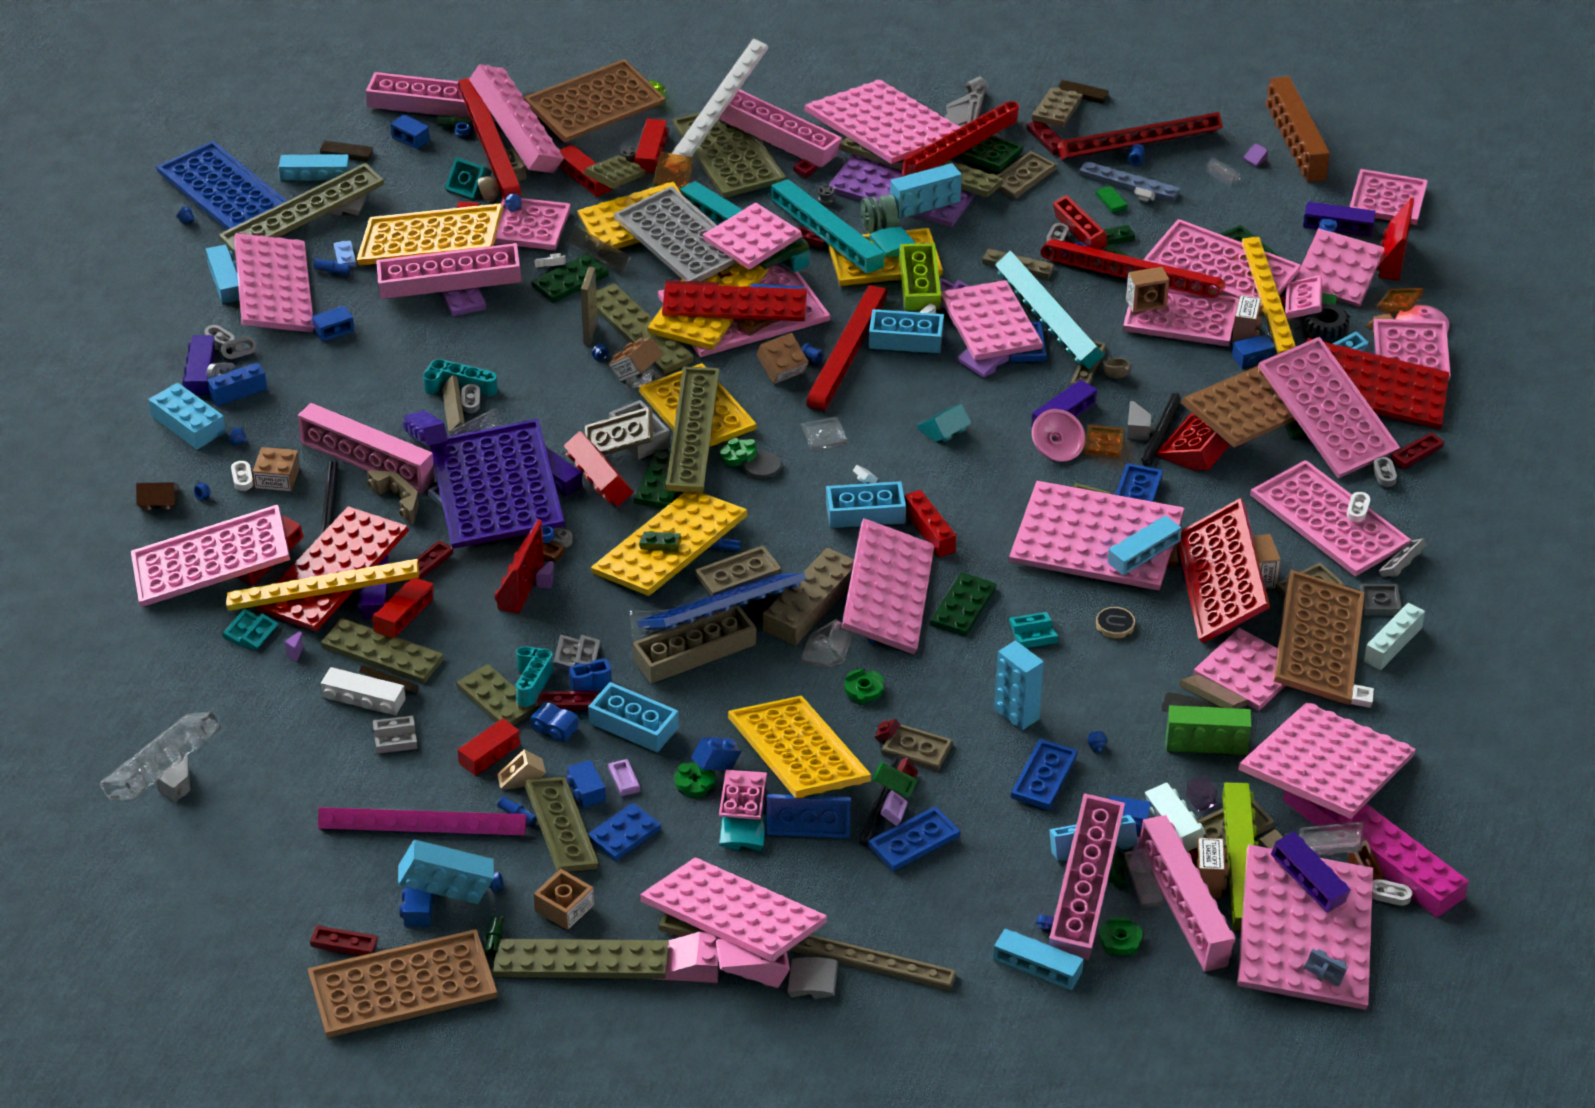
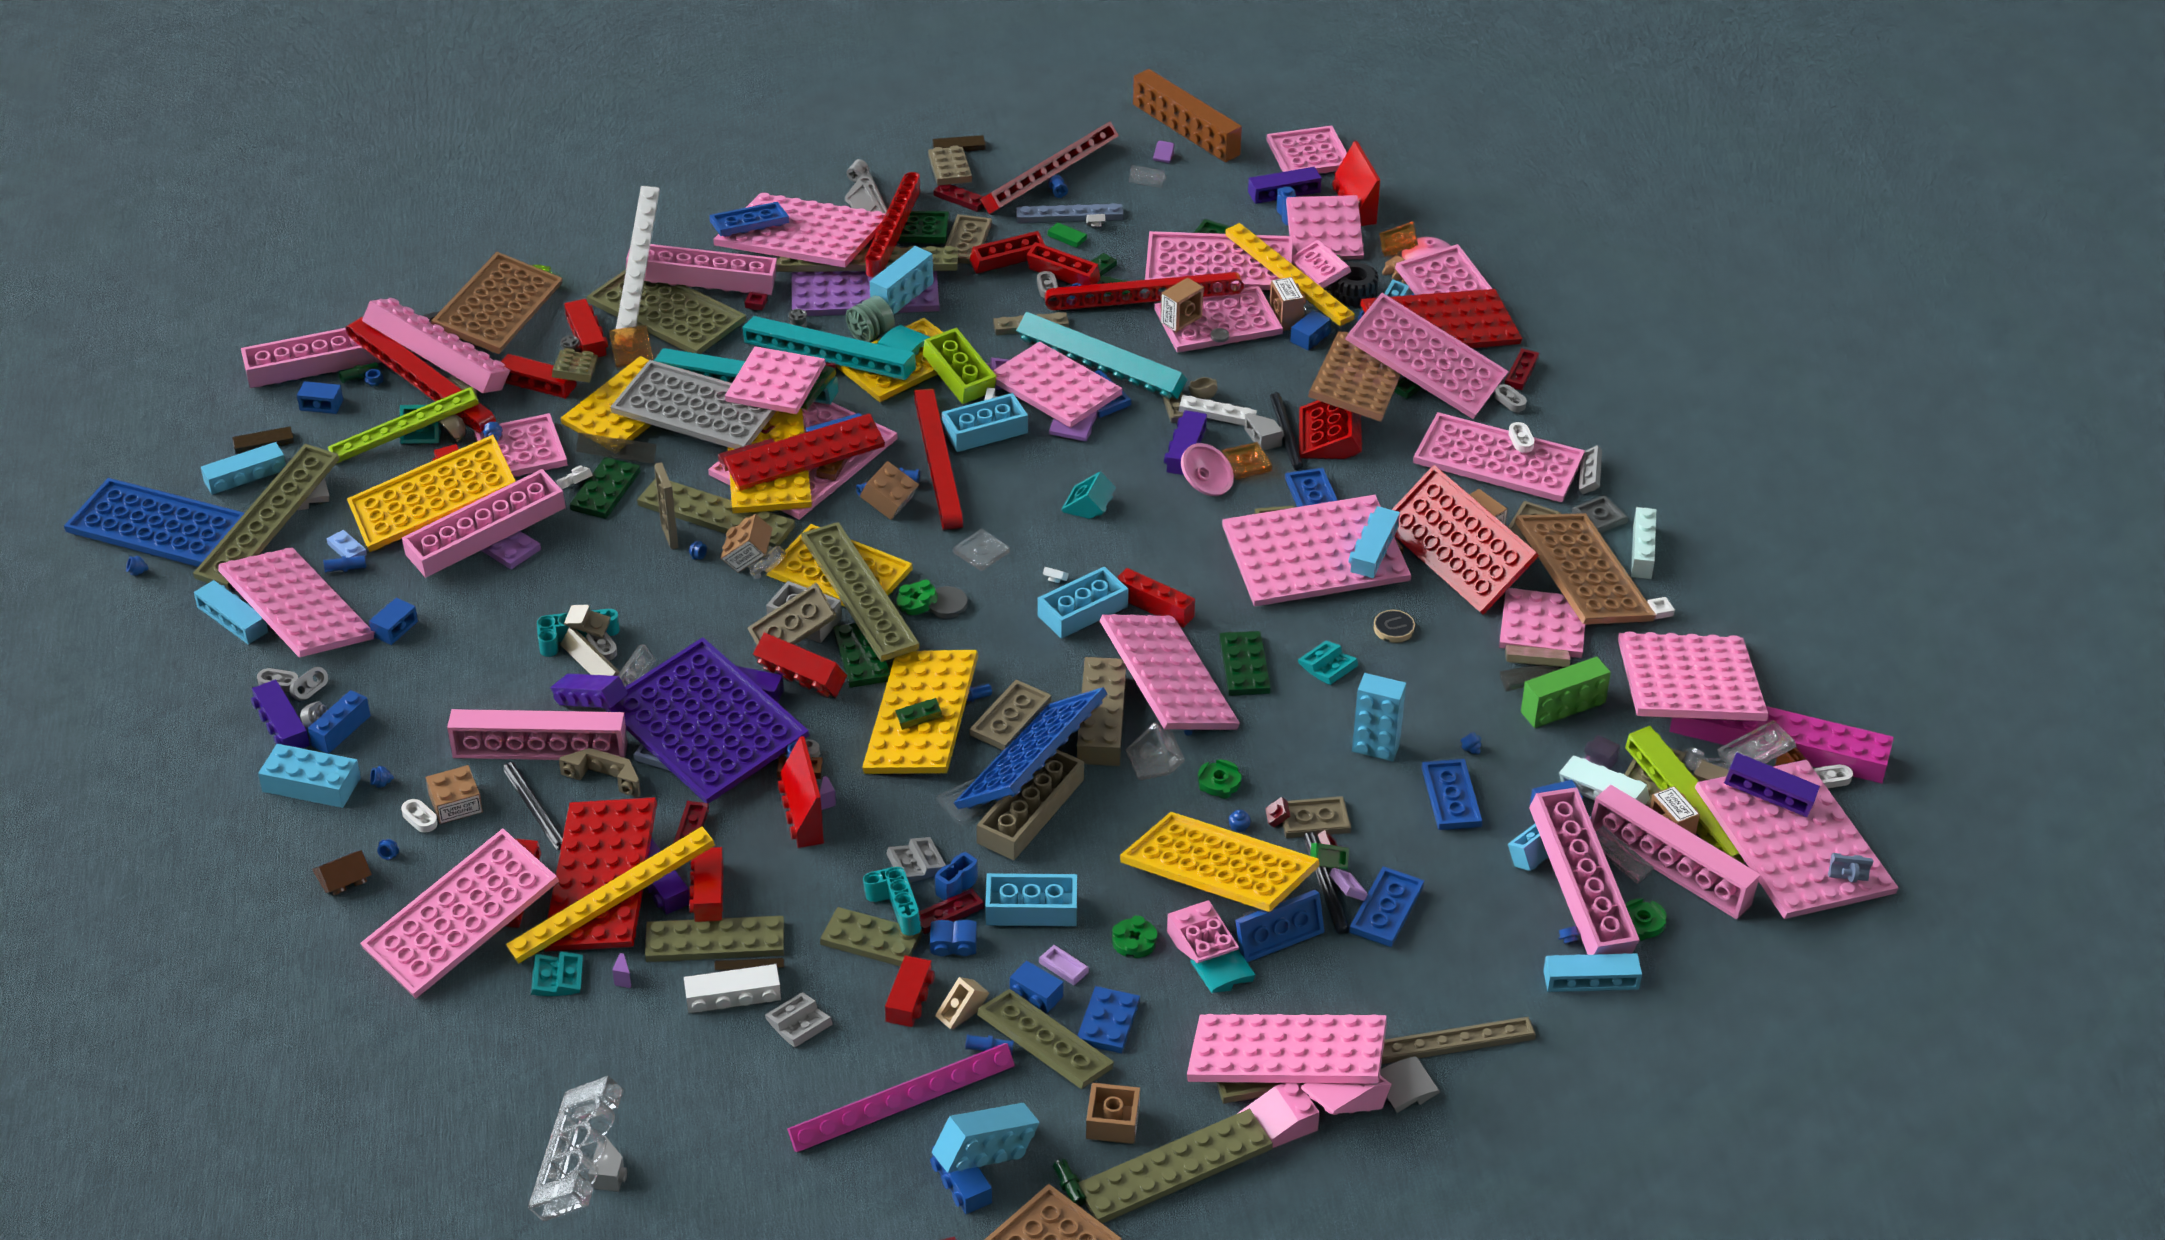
camera: 30 degrees left, 0 degrees up
blue brick [691,737,742,771] -> none
none -> lime tile [328,387,479,464]
none -> dark tan slope [564,605,611,638]
none -> blue plate [709,202,789,237]
none -> red brick [969,231,1045,274]
none -> white plate [1178,395,1257,426]
none -> flat silver piece [1211,328,1229,342]
none -> blue plate [1229,809,1251,832]
none -> clear hinge [1682,747,1708,770]

